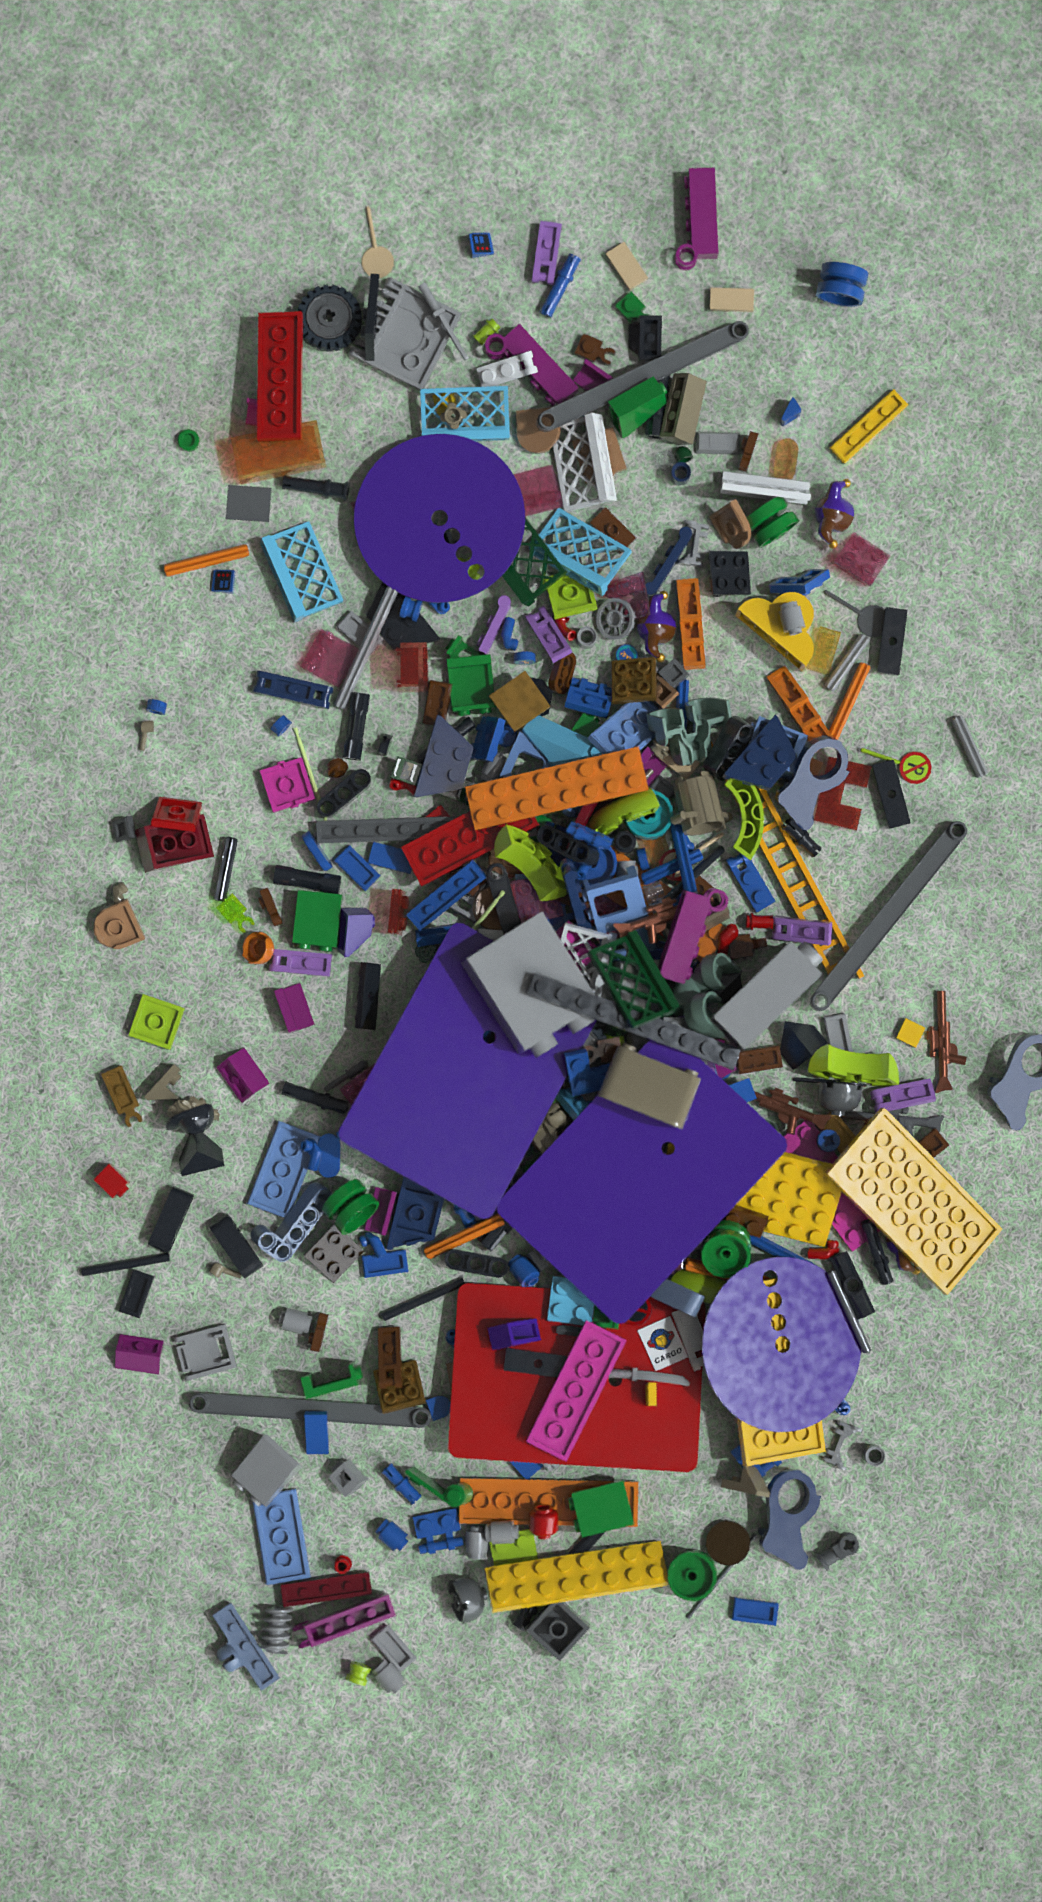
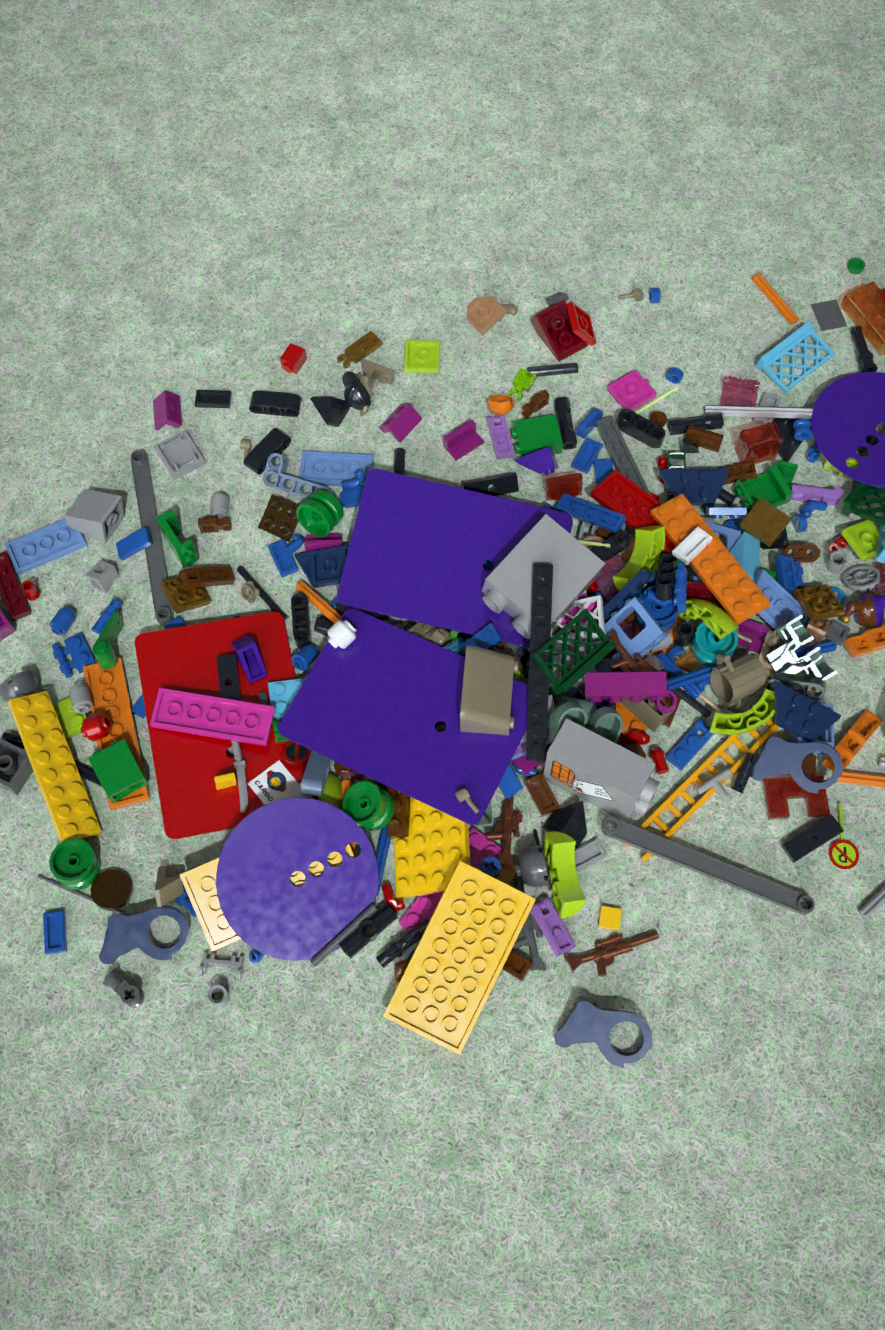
camera: 75 degrees right, 20 degrees down
black bar [81,1253,170,1277] -> none
slope [211,570,236,594] -> none
dark blue plate [252,670,334,710] -> none
light grey brick [465,1525,488,1559] -> none
medium lavender plate [525,606,572,663] -> none
medium lavender plate [772,916,832,945] -> none
none -> dark tan plate [241,581,260,603]
none -> white head [327,620,357,649]
none -> dark tan hand [455,789,480,814]
none -> white tile [672,526,713,565]
none -> reddish brown plate [685,425,724,452]
none -> light grey piece [696,768,732,799]

